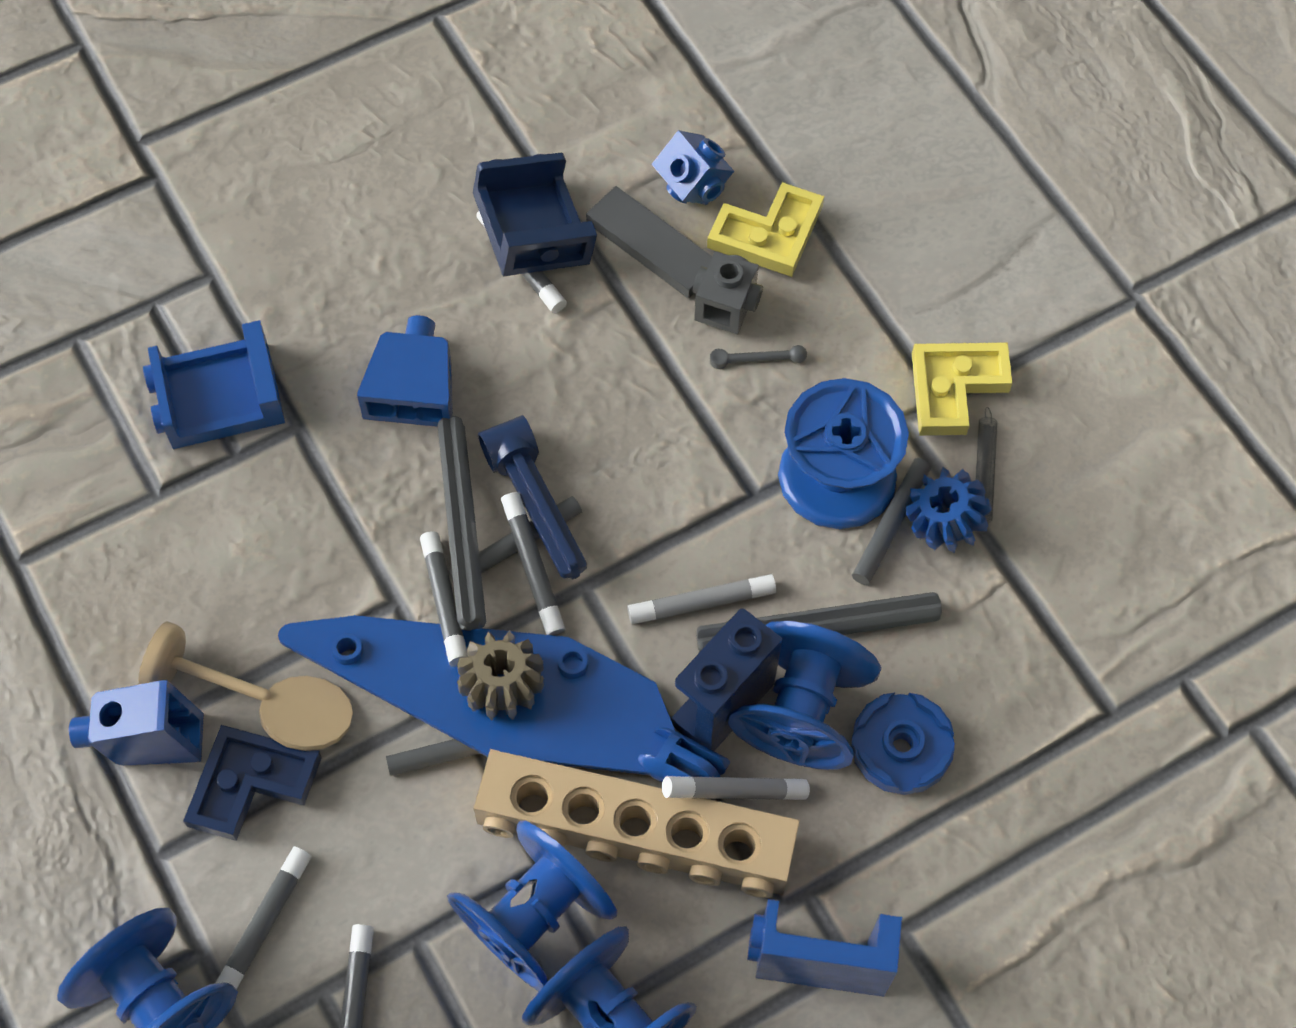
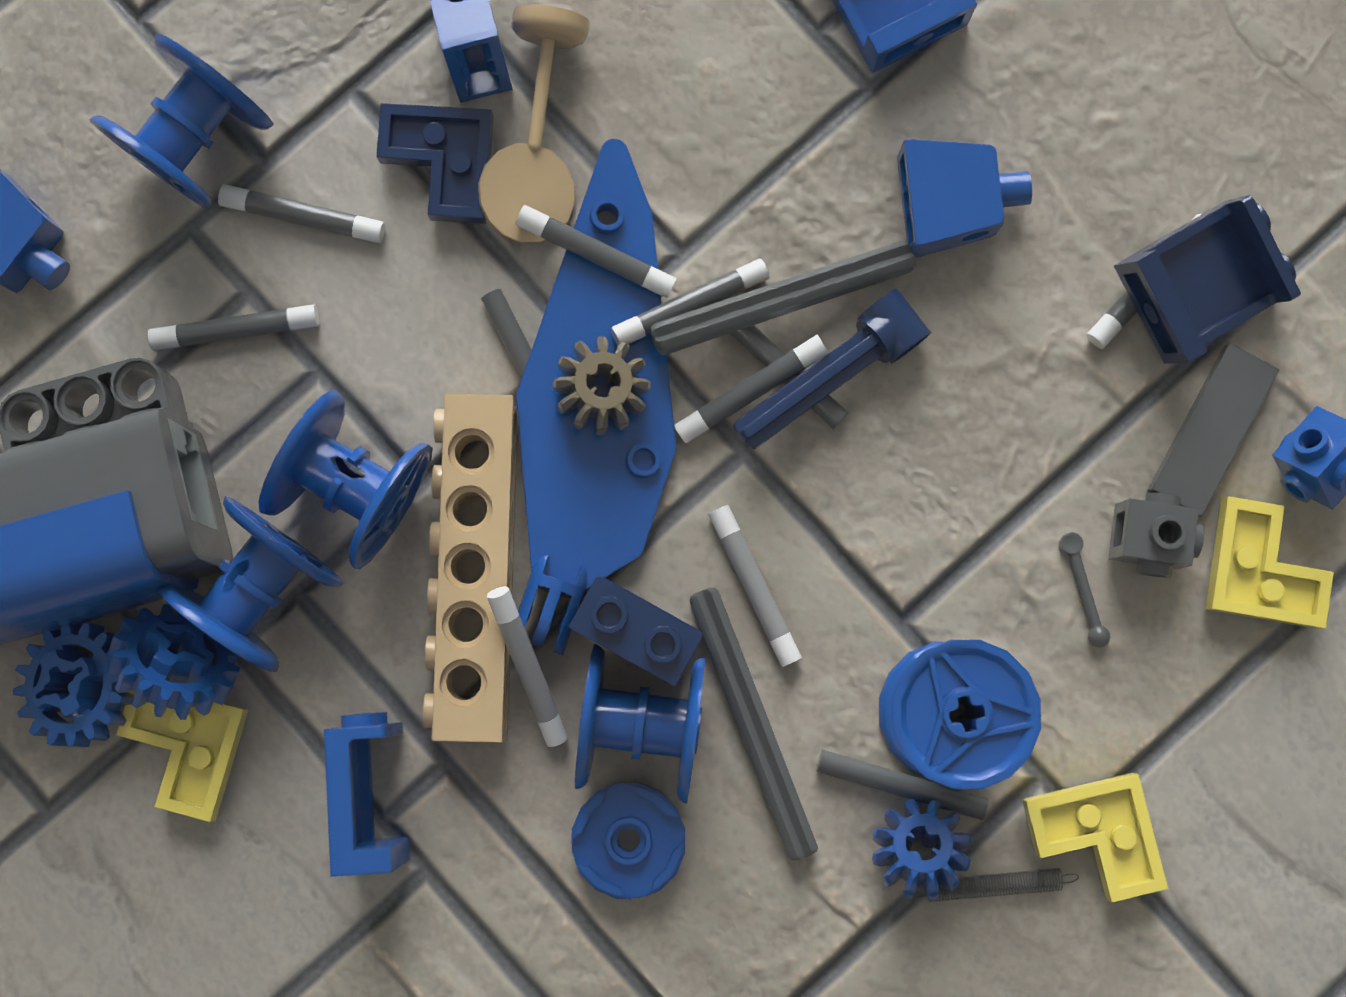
camera: 80 degrees right, 20 degrees up
none -> dark grey bar [515,205,677,298]

